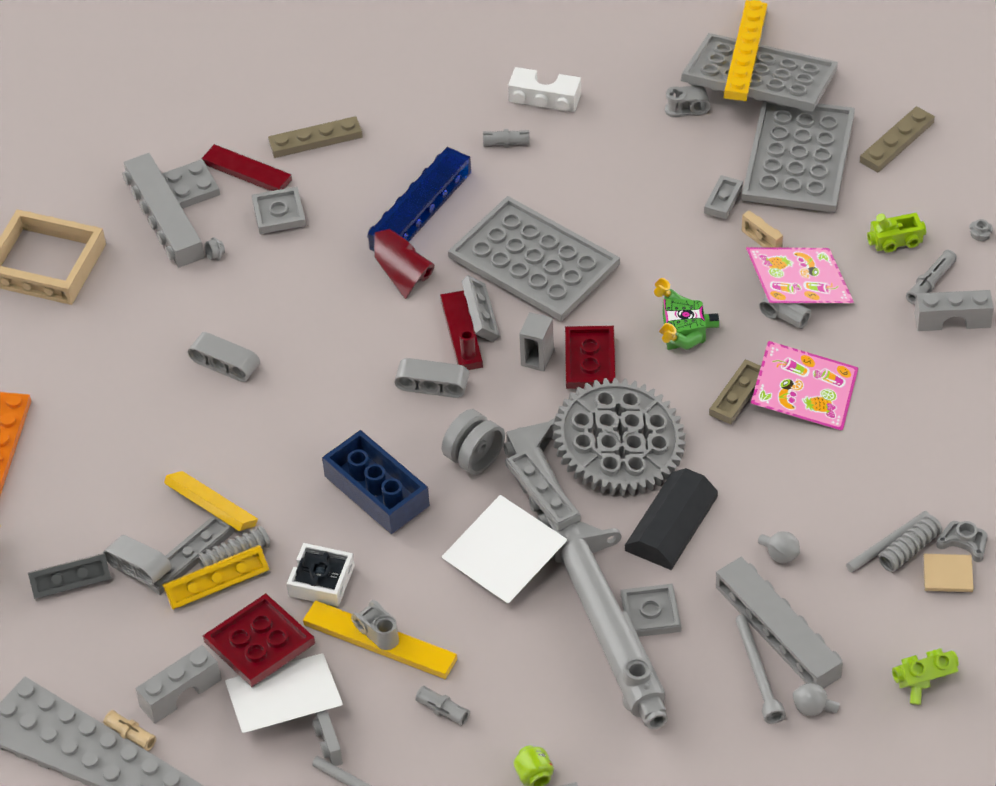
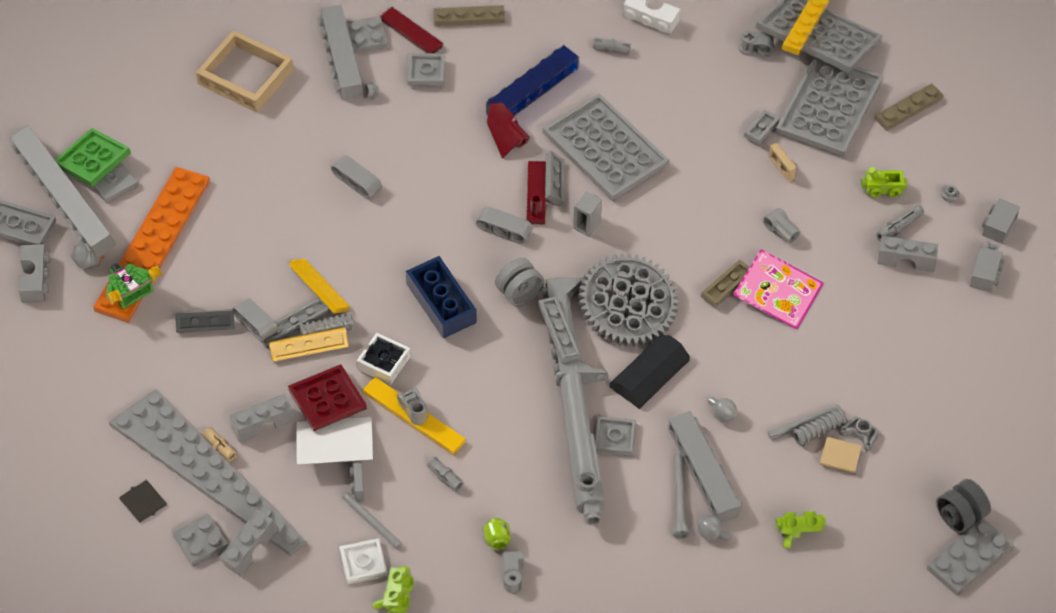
camera: 10 degrees right, 5 degrees up
white sticker [442,495,567,603] -> none
dark red plate [565,325,616,389] -> none
torso [654,278,719,350] -> none
sticker [746,247,854,303] -> none

